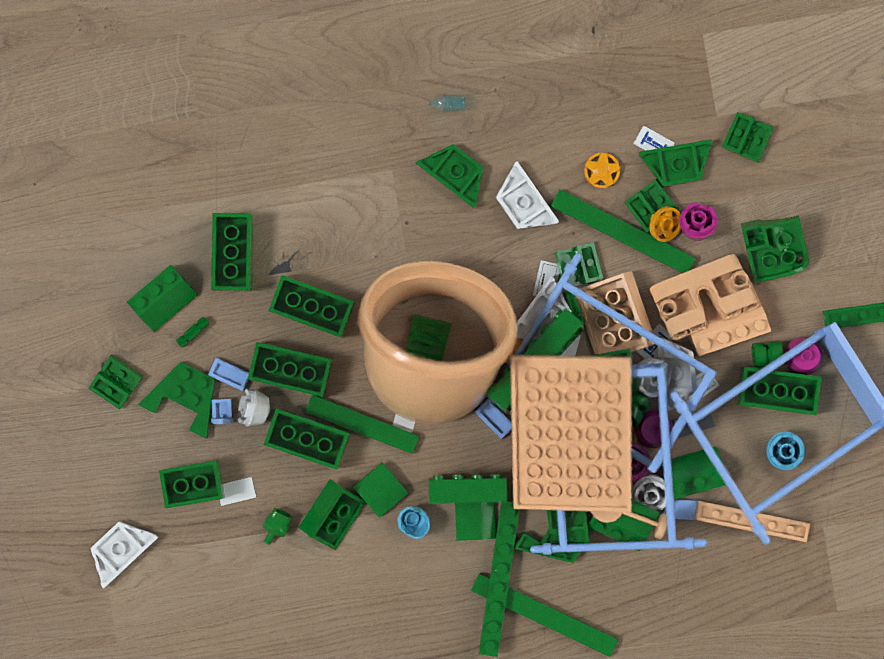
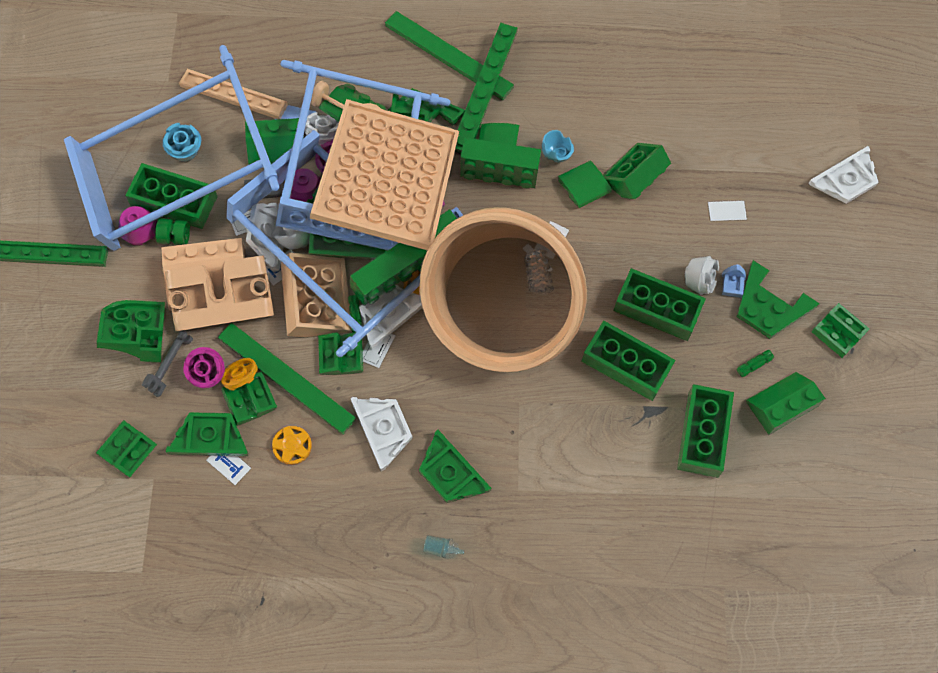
camera: 175 degrees left, 20 degrees down
green brick [159,460,225,509] -> none
light blue tile [208,358,249,391] -> none
green piece [262,508,292,545] -> none
green brick [264,408,350,470] -> none
green tile [305,395,419,454] -> none
green slope [405,314,451,363] -> none
none -> dark grey hinge [142,331,193,397]

